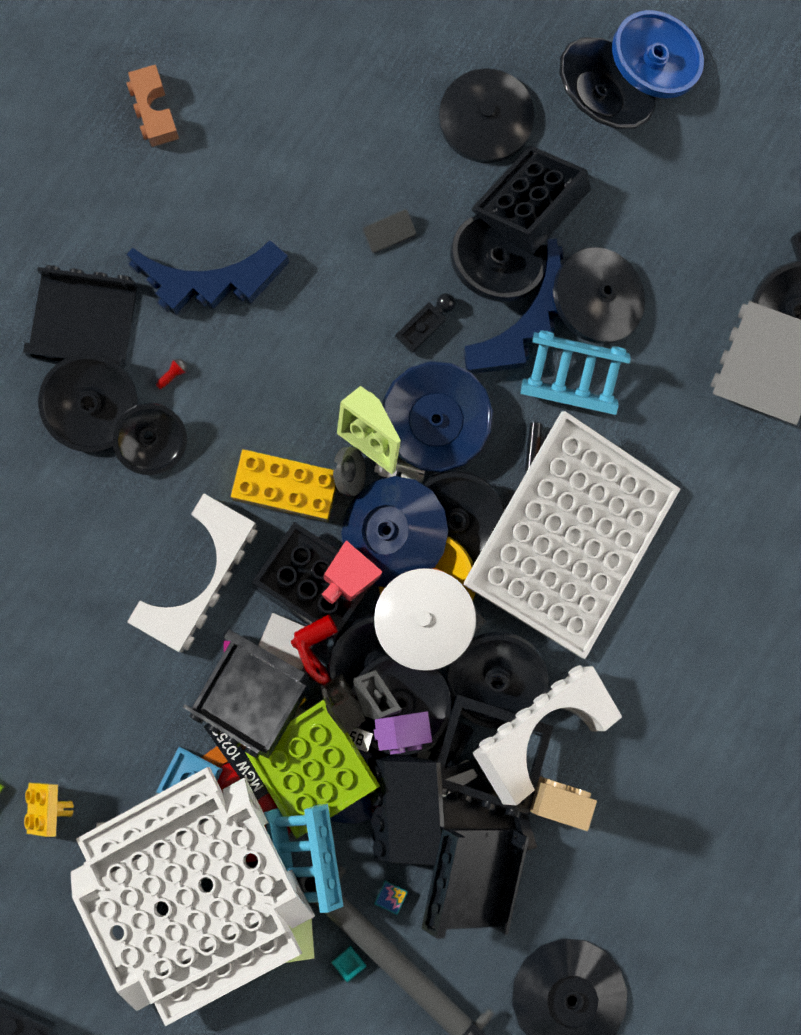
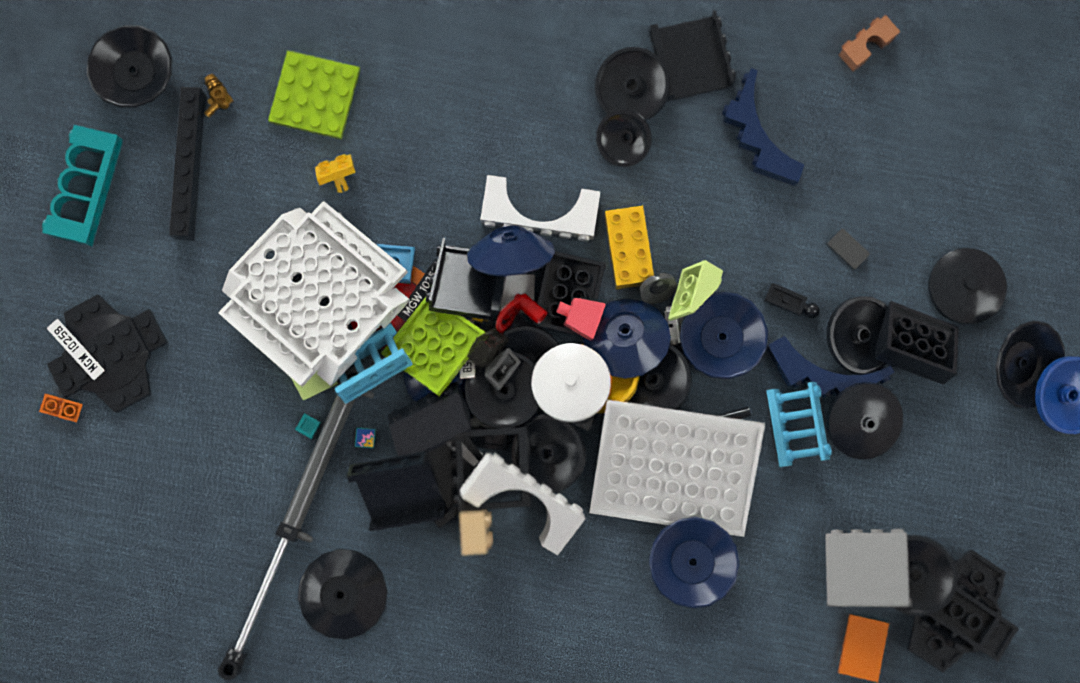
camera: 75 degrees right, 0 degrees up
red piece [156,358,187,390] -> none
medium lavender brick [374,711,432,754] -> none
none -> dark blue dish [467,226,555,276]
none -> dark blue dish [649,517,740,609]

